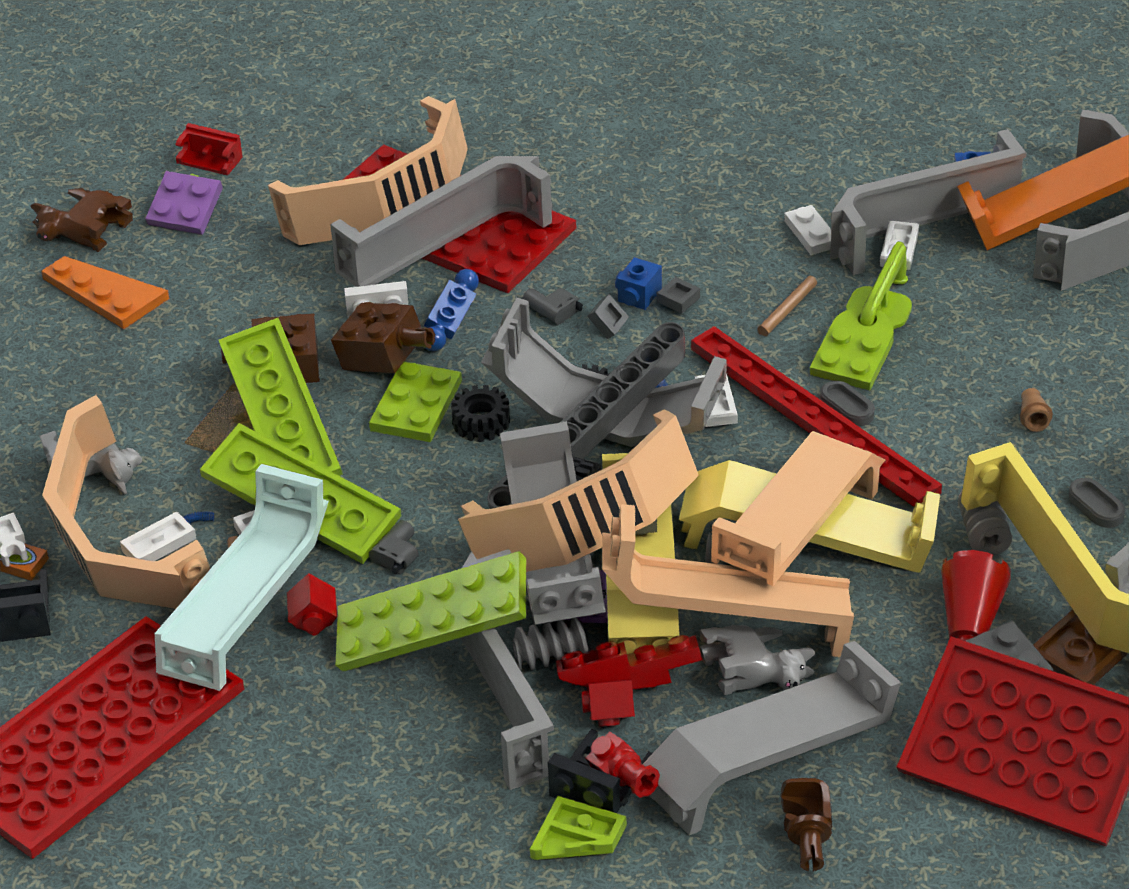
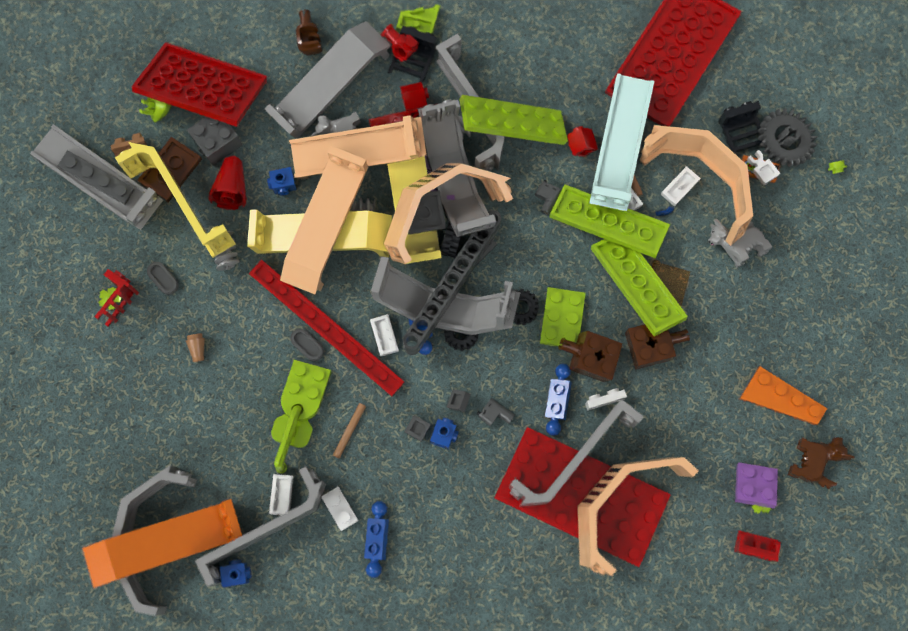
camera: 170 degrees right, 35 degrees up
none -> blue brick [267,167,297,196]
none -> blue plate [364,501,389,578]

